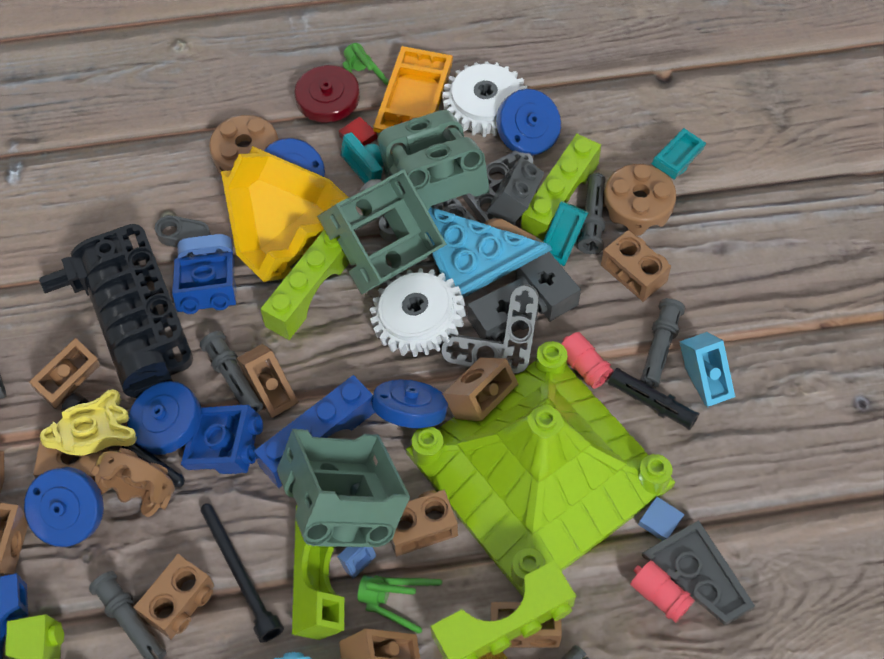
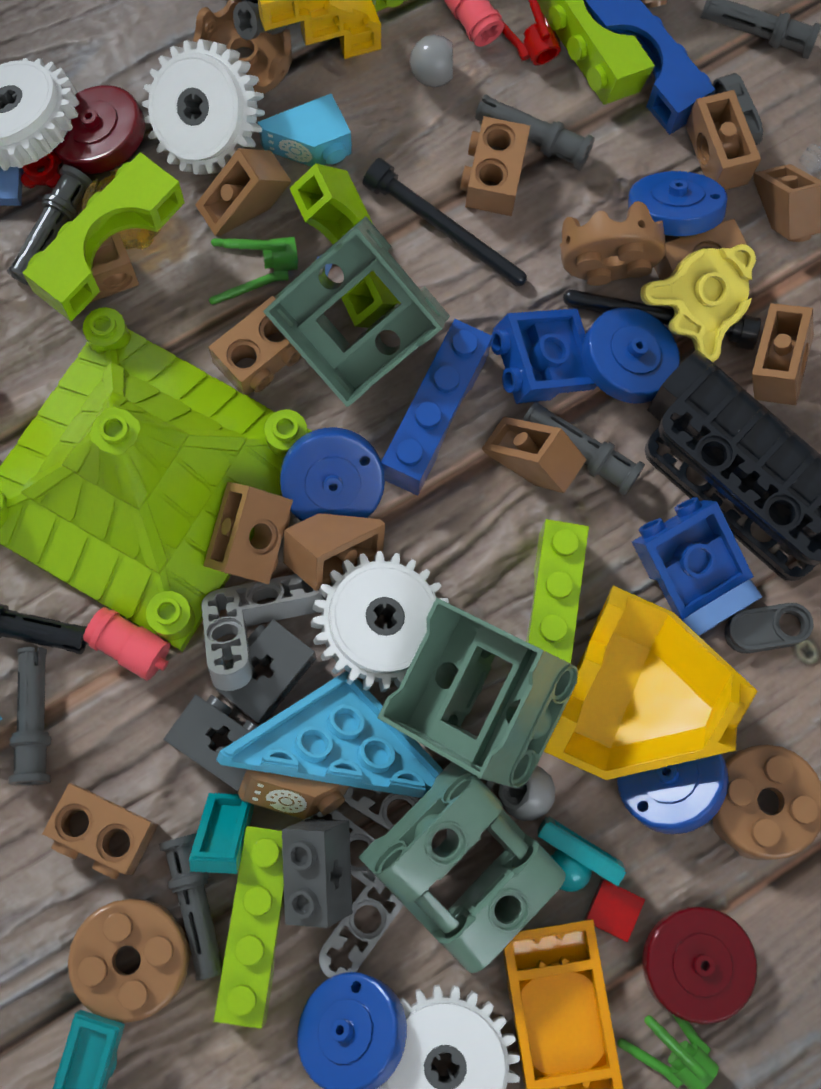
camera: 150 degrees right, 15 degrees up
none -> medium nougat slope [283,513,385,591]

